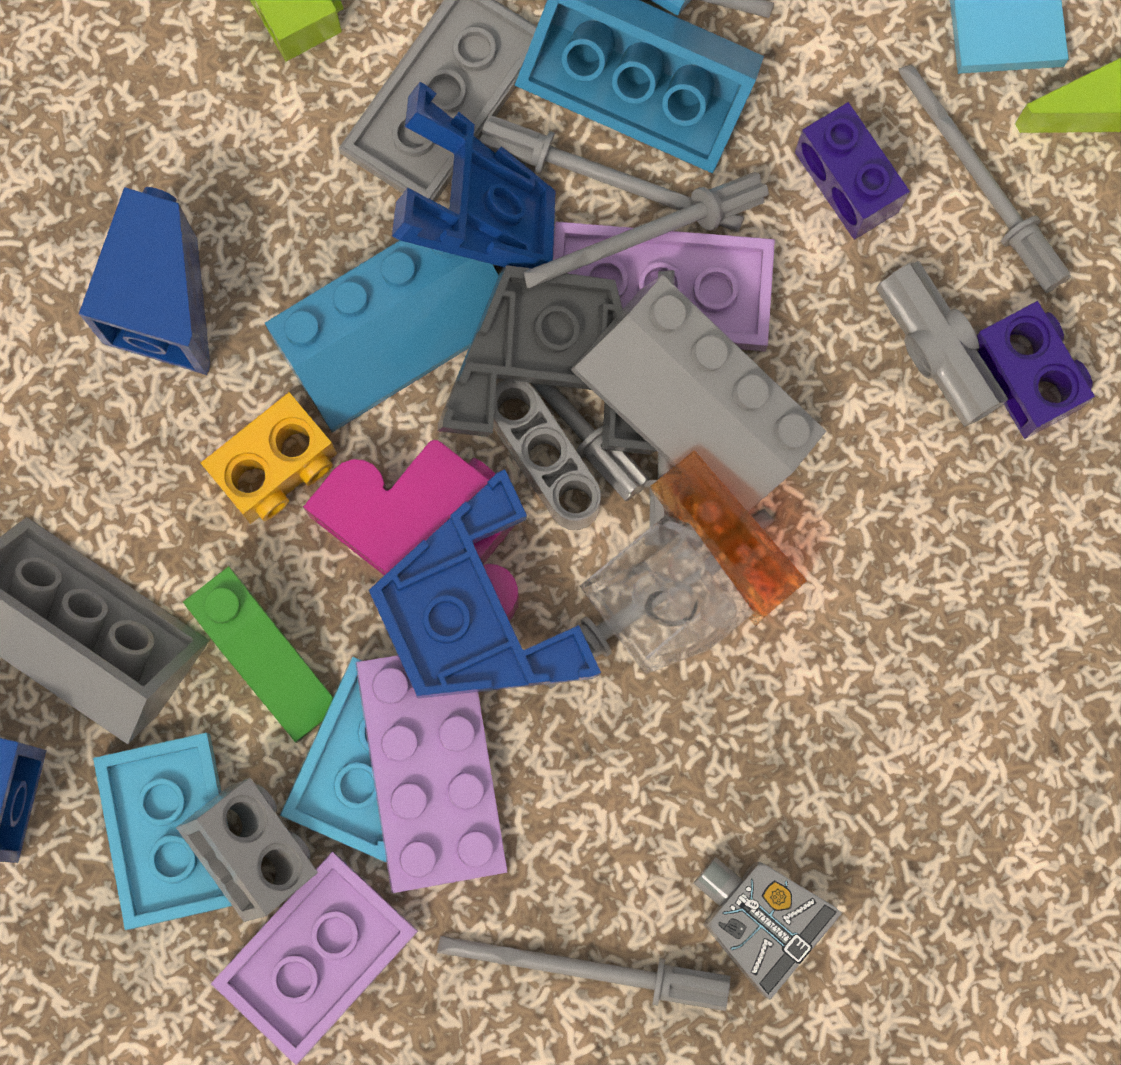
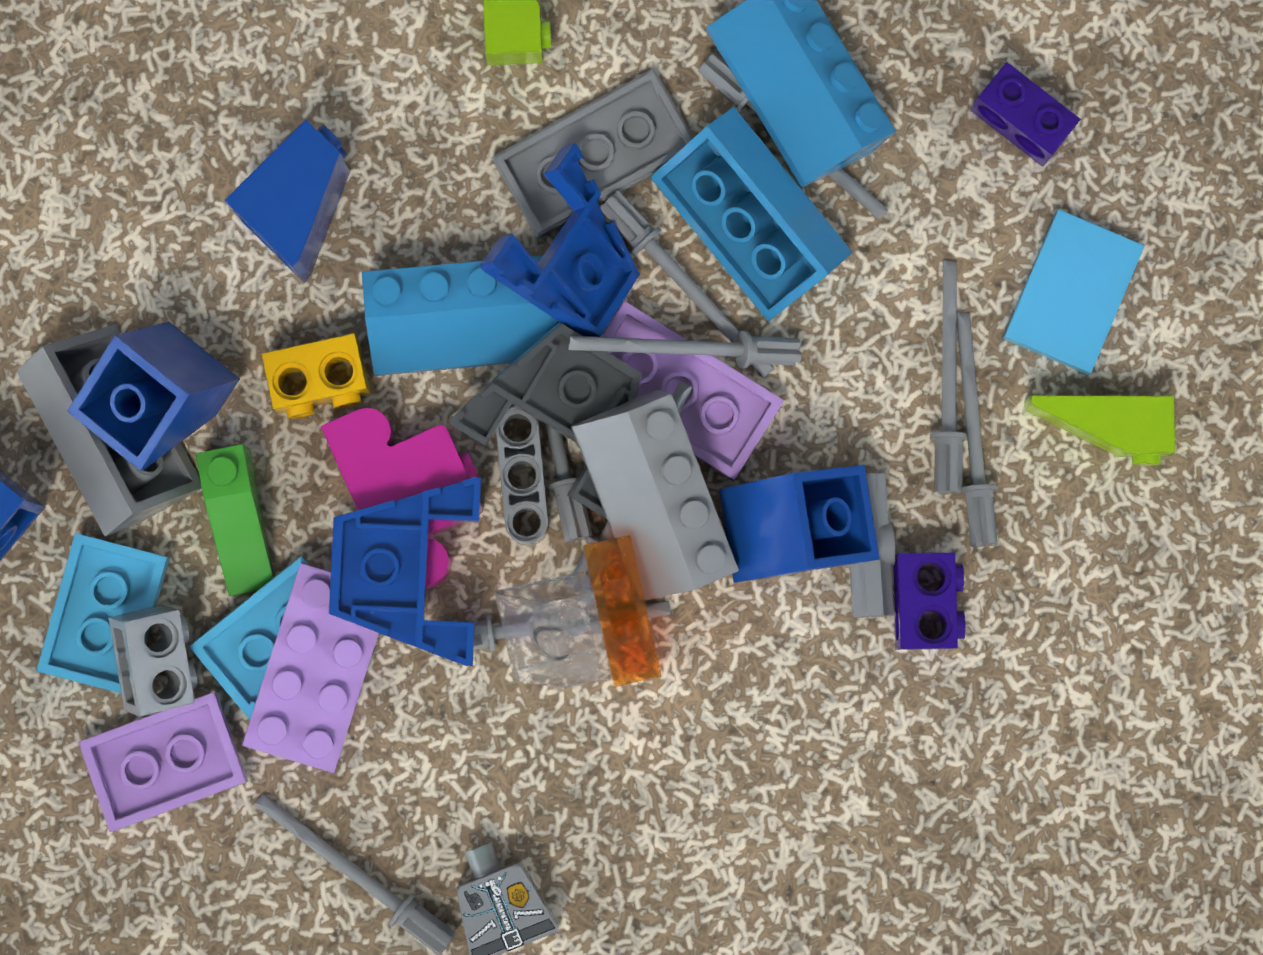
camera: 25 degrees right, 5 degrees up
dark purple brick [795,102,910,240] -> none
none -> blue slope [67,322,240,471]
none -> blue slope [719,465,880,583]
none -> light grey piece [930,260,968,495]

